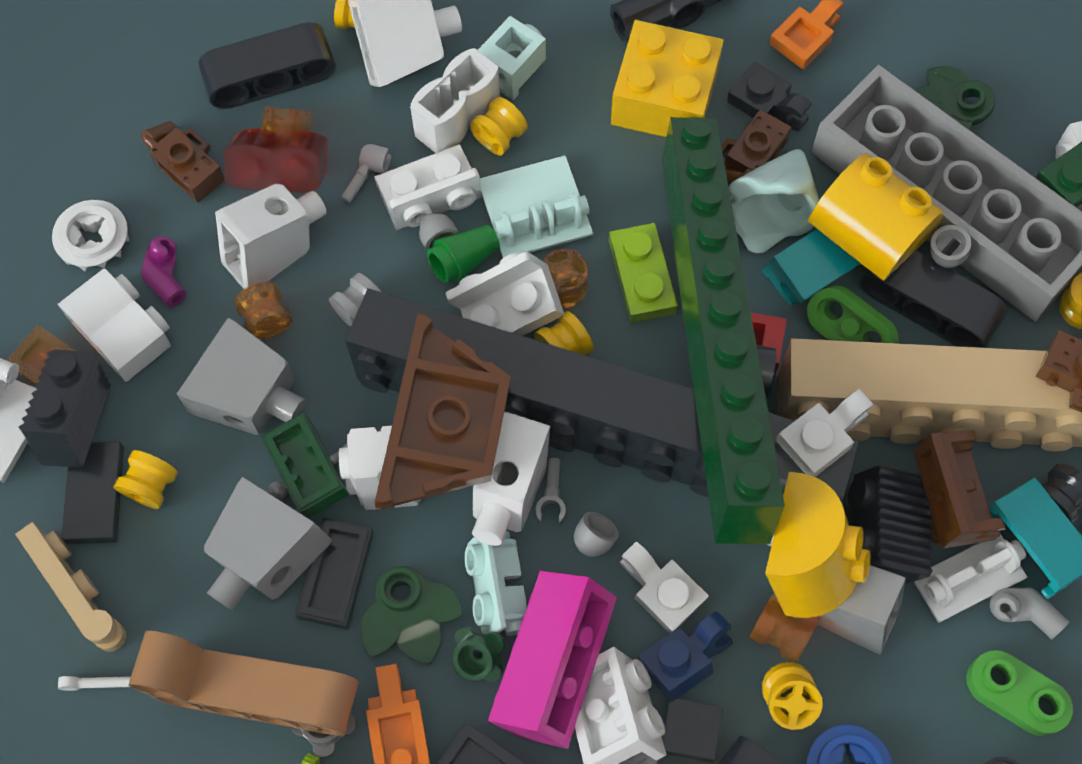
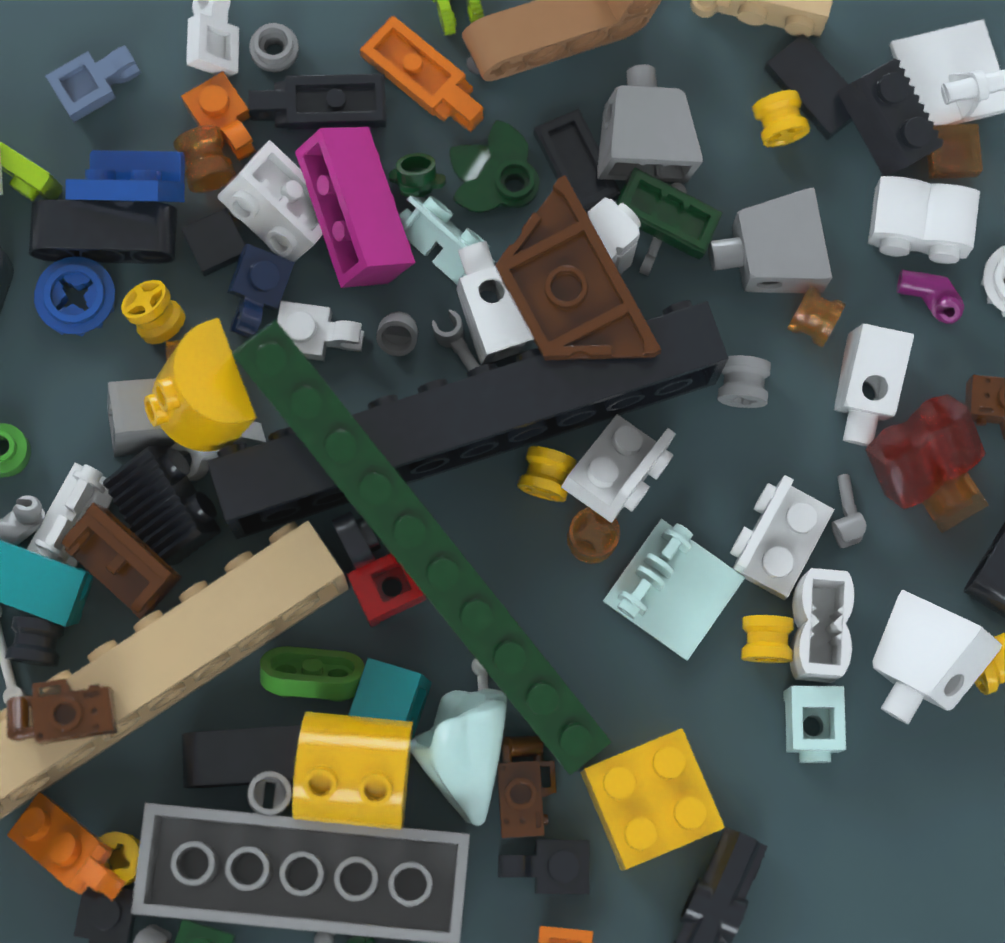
camera: 135 degrees right, 10 degrees up
light grey hinge [419,213,459,251] -> none
green cone [427,224,500,283] -> none
lime plate [609,223,678,323] -> none
white plate [776,389,874,477] -> none

